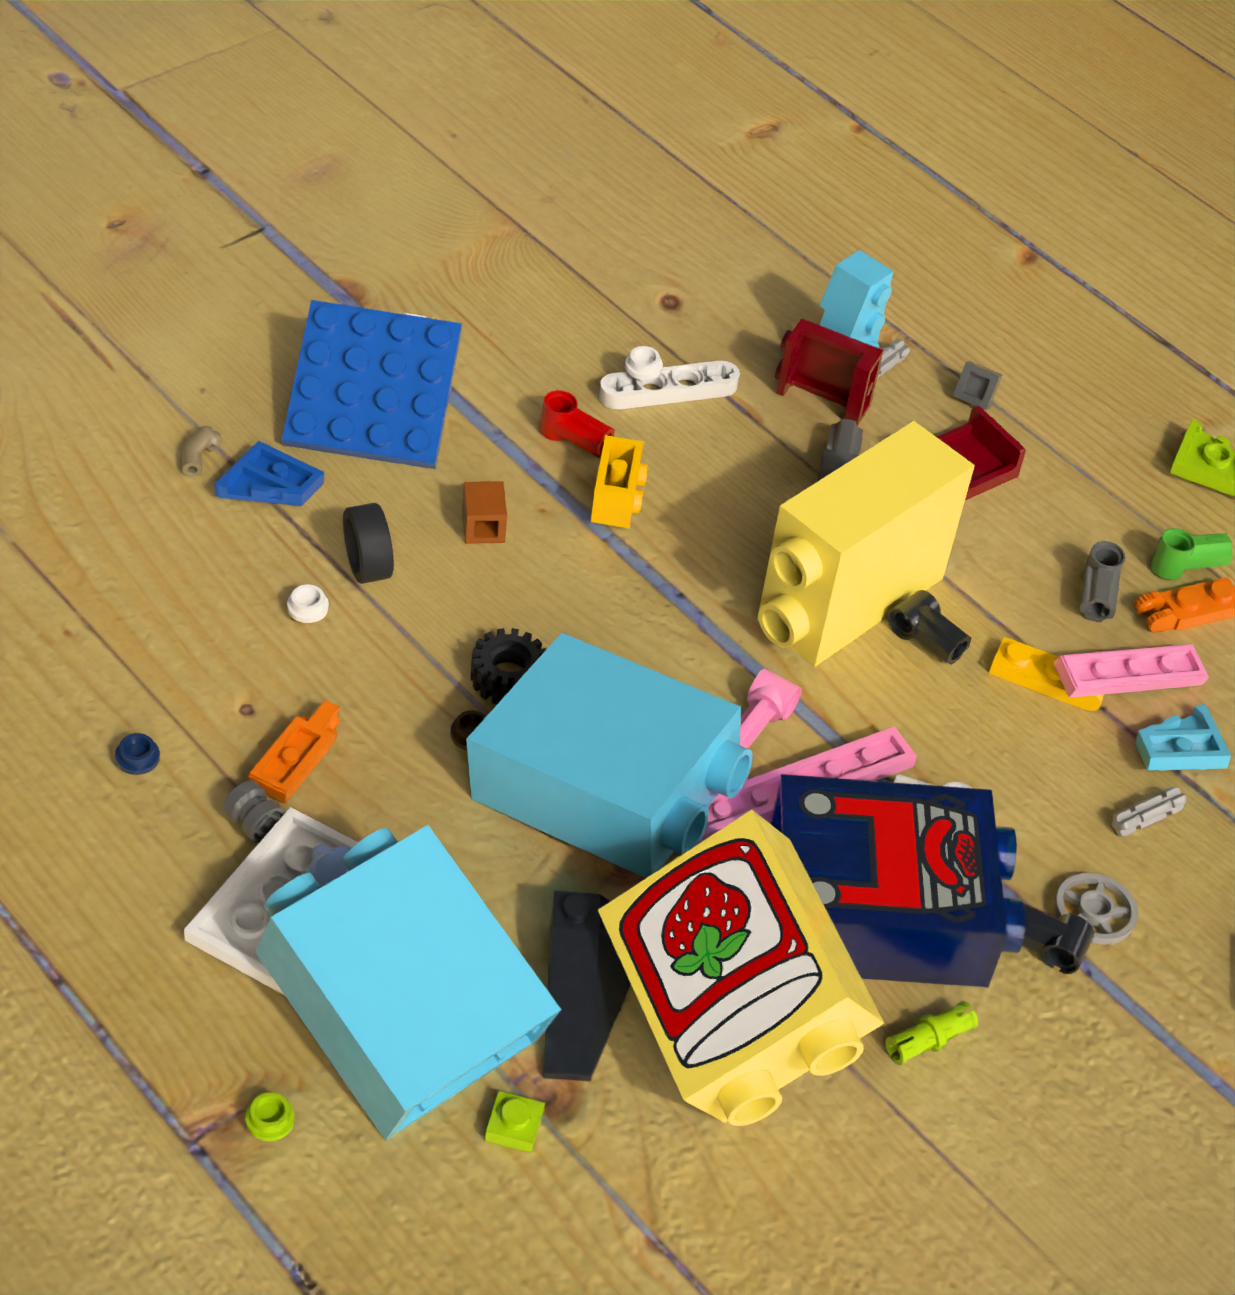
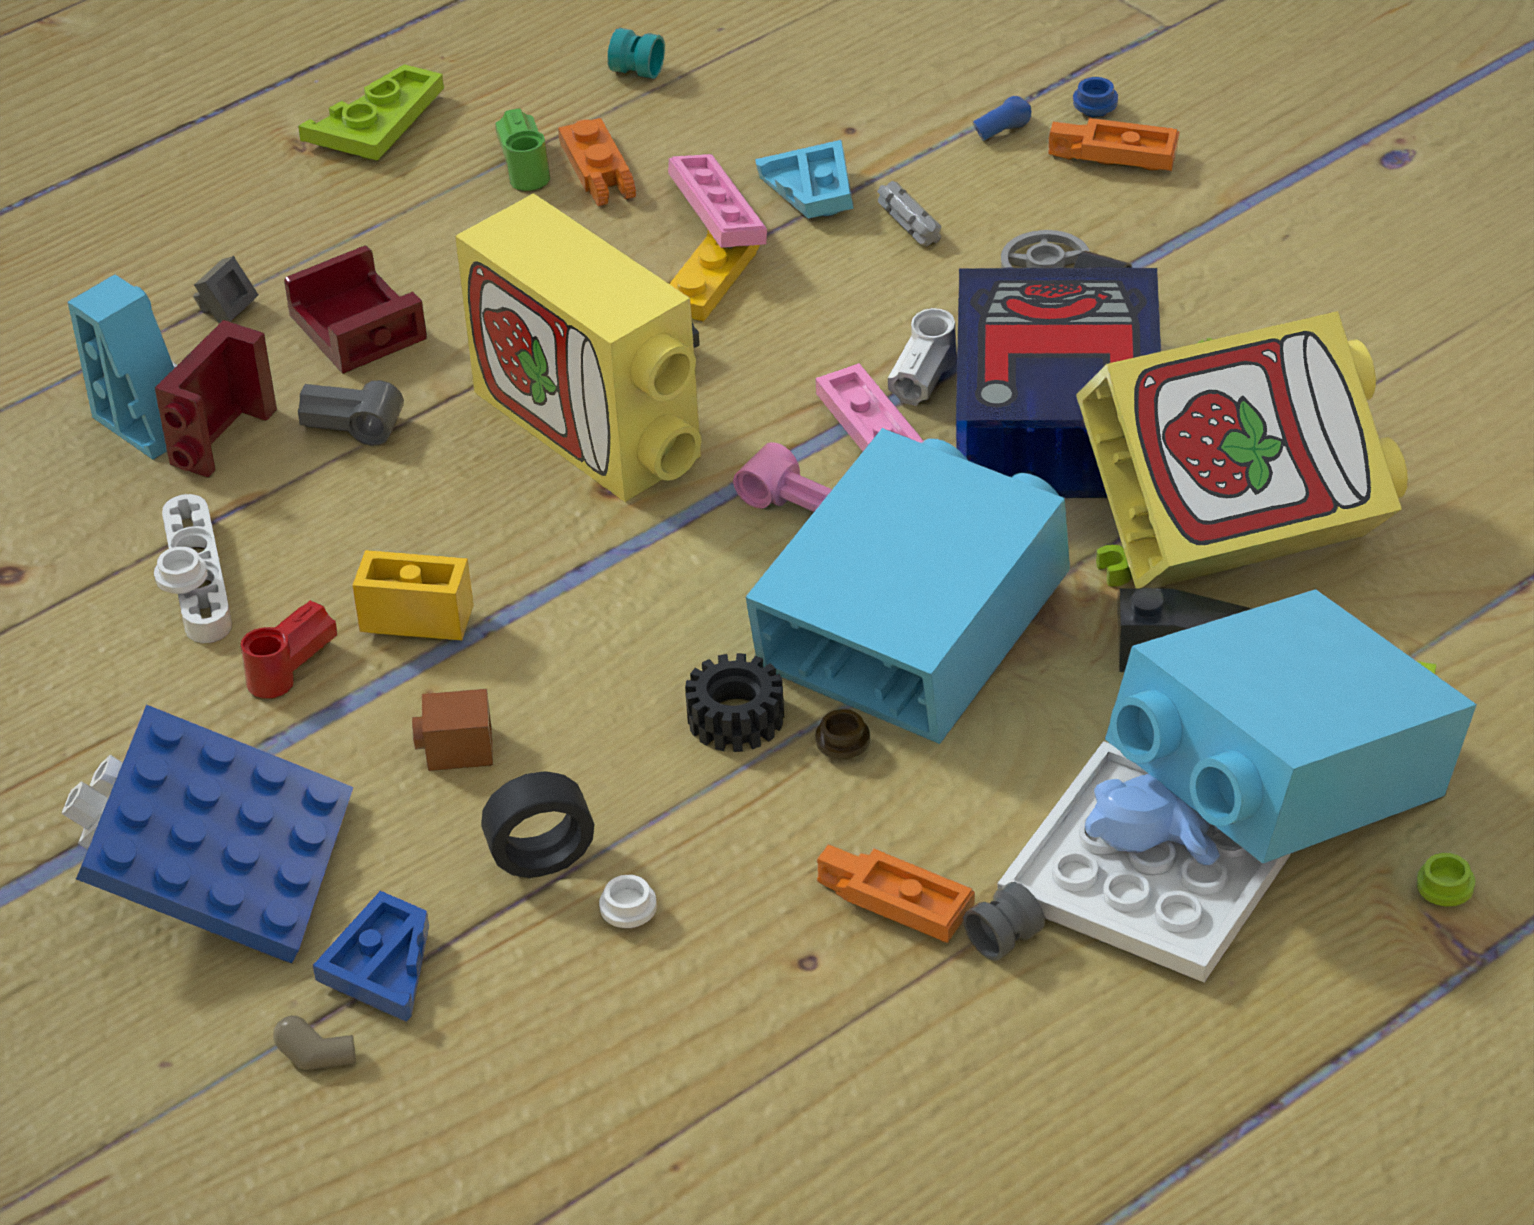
camera: 80 degrees left, 5 degrees down
dark blue plate [115,733,160,775] -> none
dark grey piece [1079,541,1126,623] -> none

